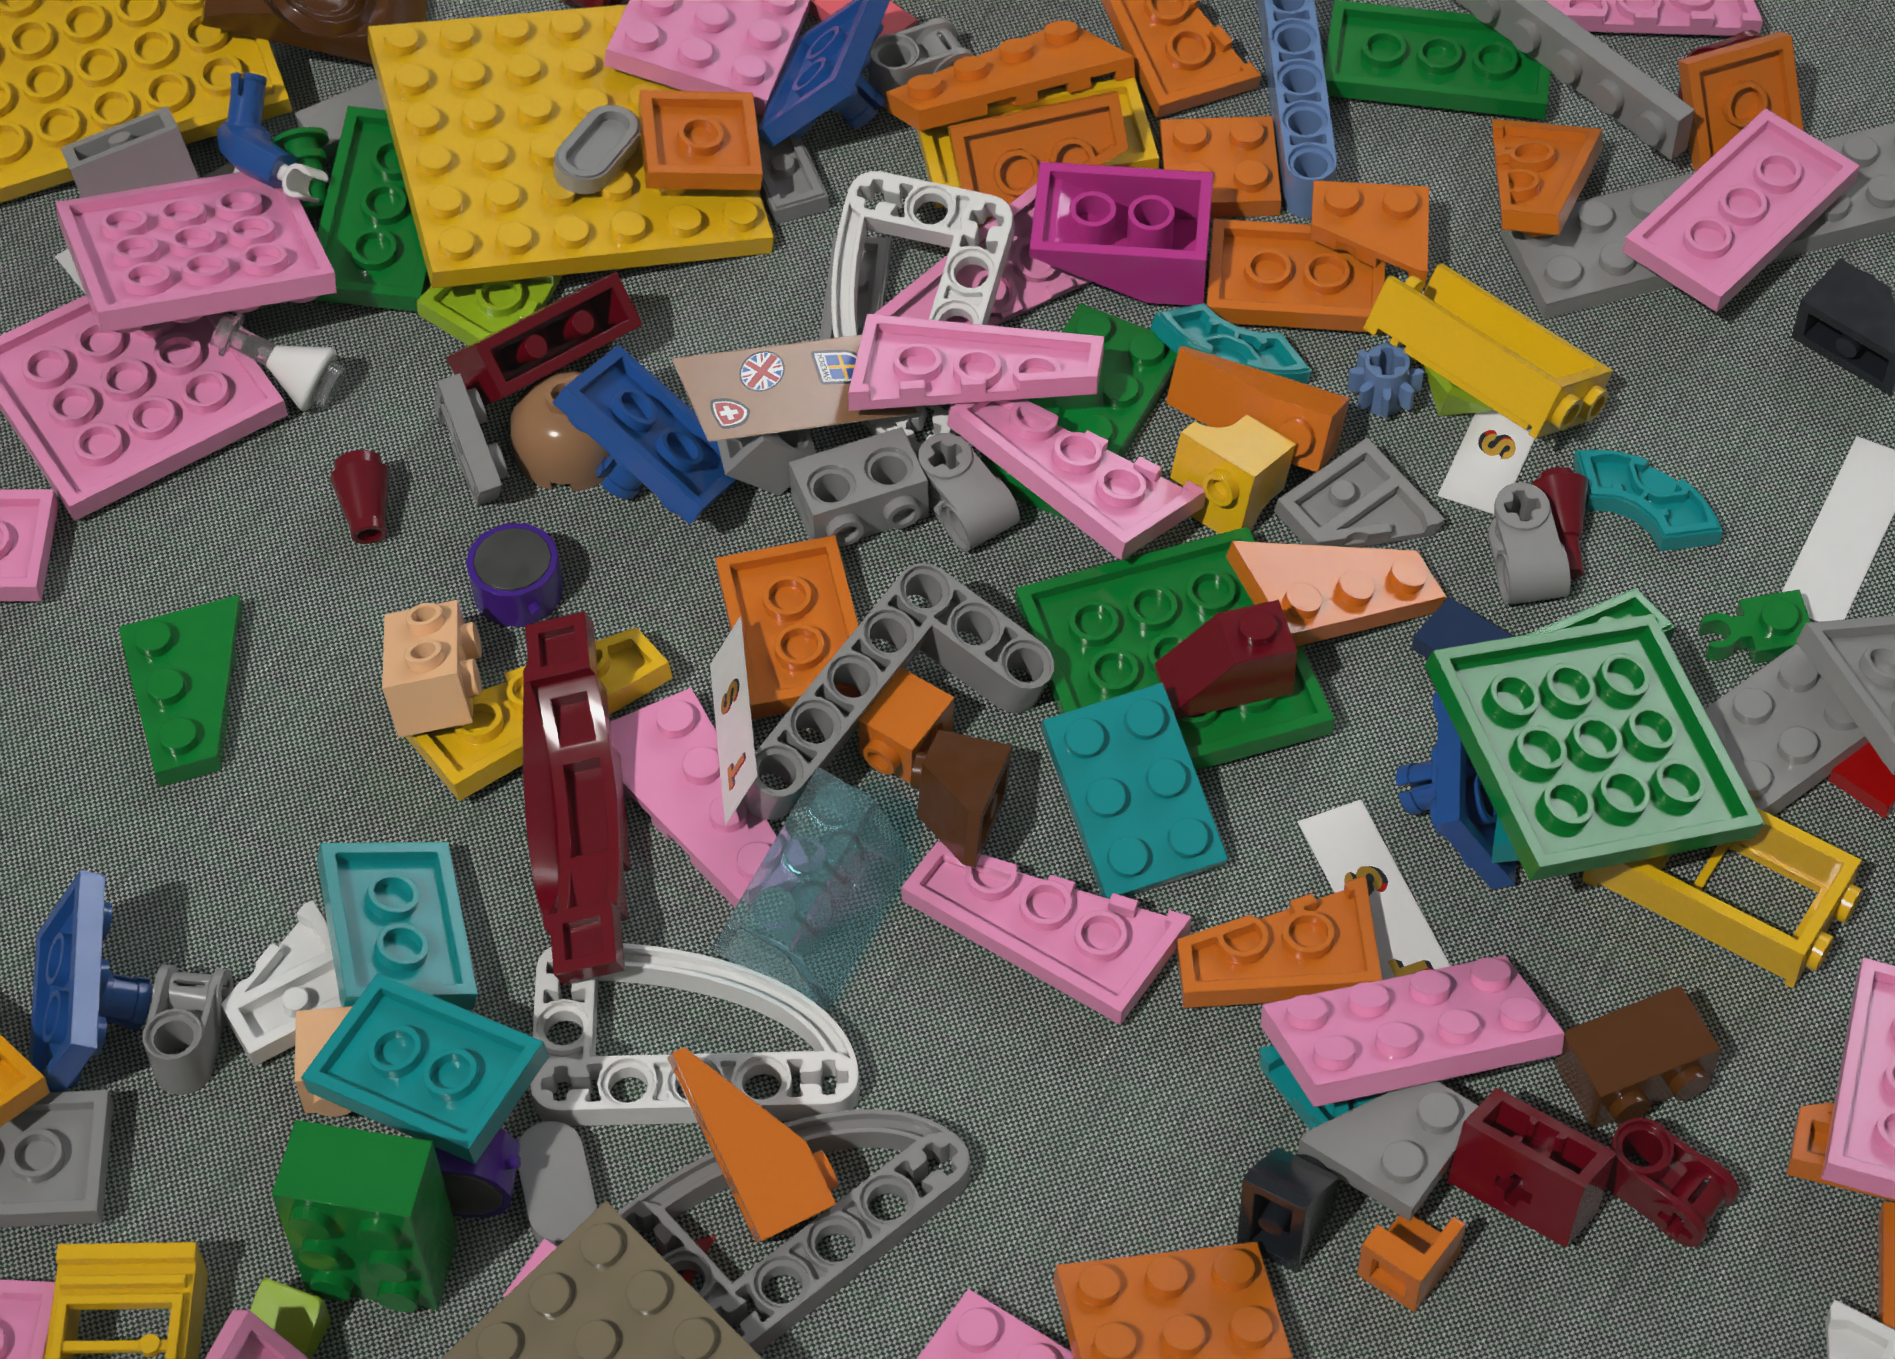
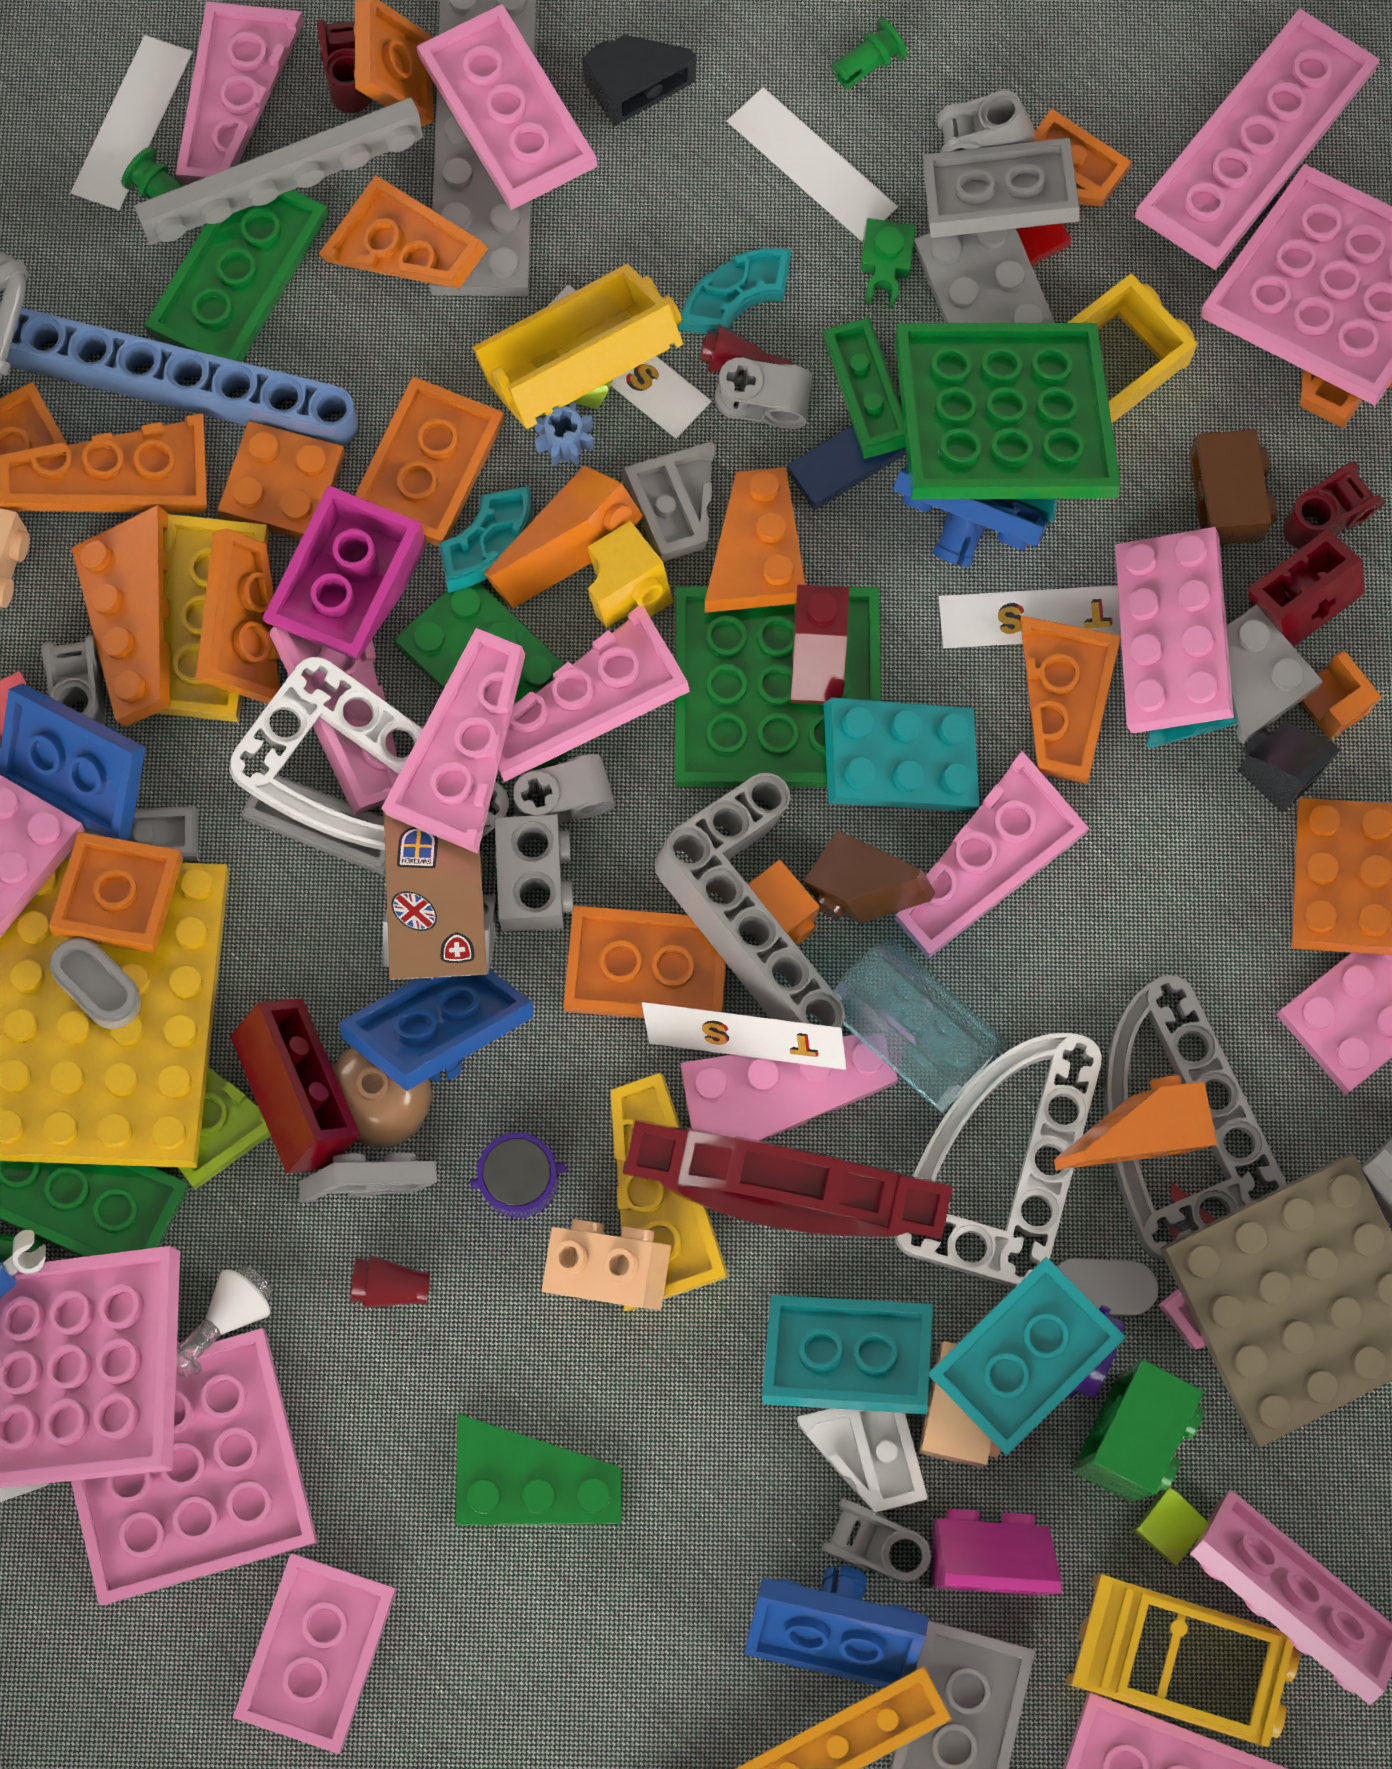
camera: 75 degrees left, 20 degrees up
orange wing [1310,180,1429,286] -> none
none -> dark pink slope [930,1509,1061,1596]

